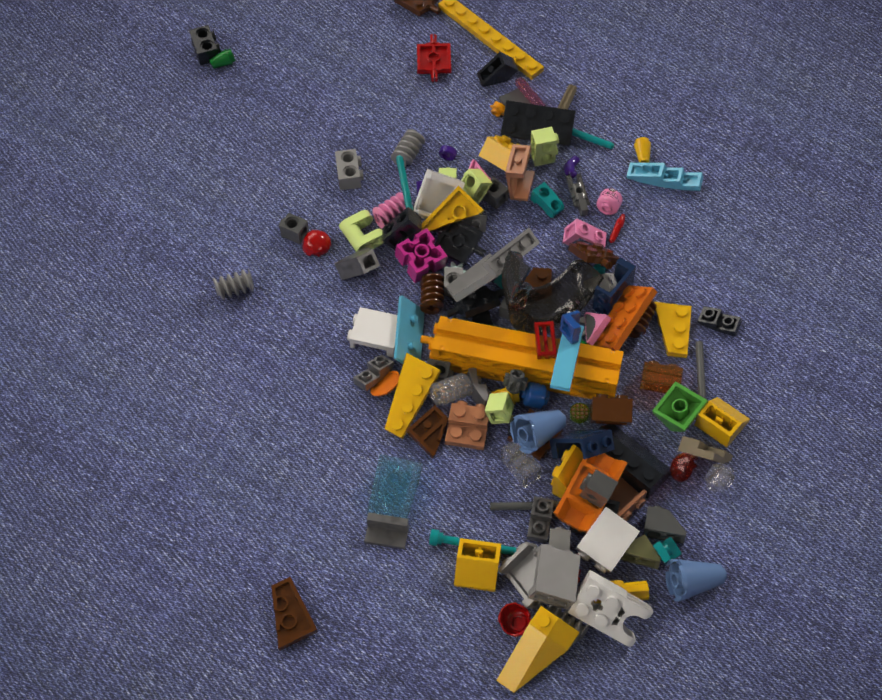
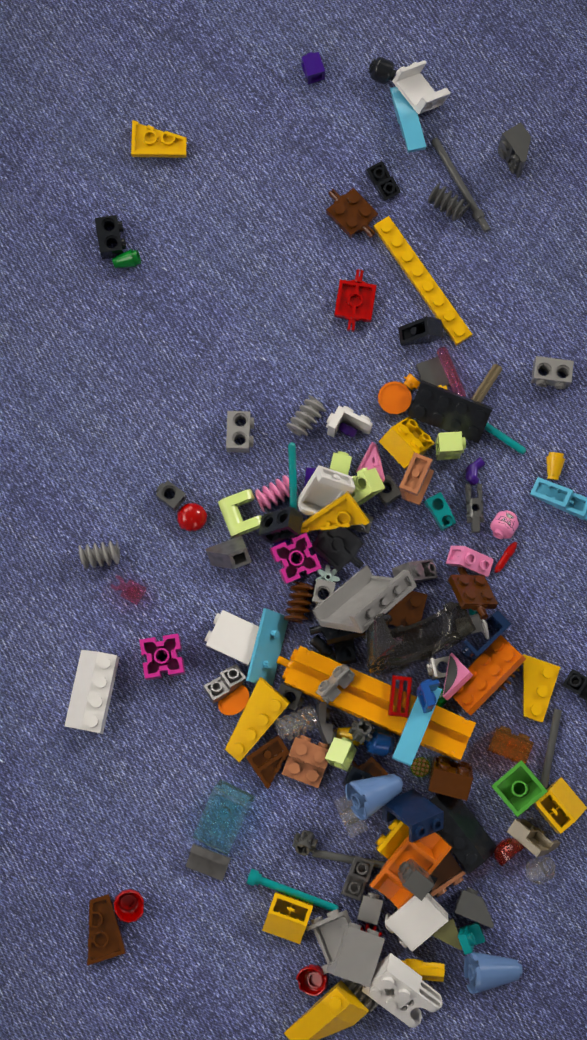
camera: 10 degrees right, 20 degrees up
none -> white slope [64,650,120,734]
none -> clear pink plate [110,575,147,606]
none -> red hair [114,889,144,923]
none -> dark pink brick [139,633,186,680]
none -> dark grey gear [292,830,318,855]
none -> light grey hinge [316,664,355,704]
none -> white bracket [326,406,373,438]
none -> orange piece [378,381,412,414]
none -> flat silver slope [392,559,438,584]
none -> light grey brick [531,356,574,389]

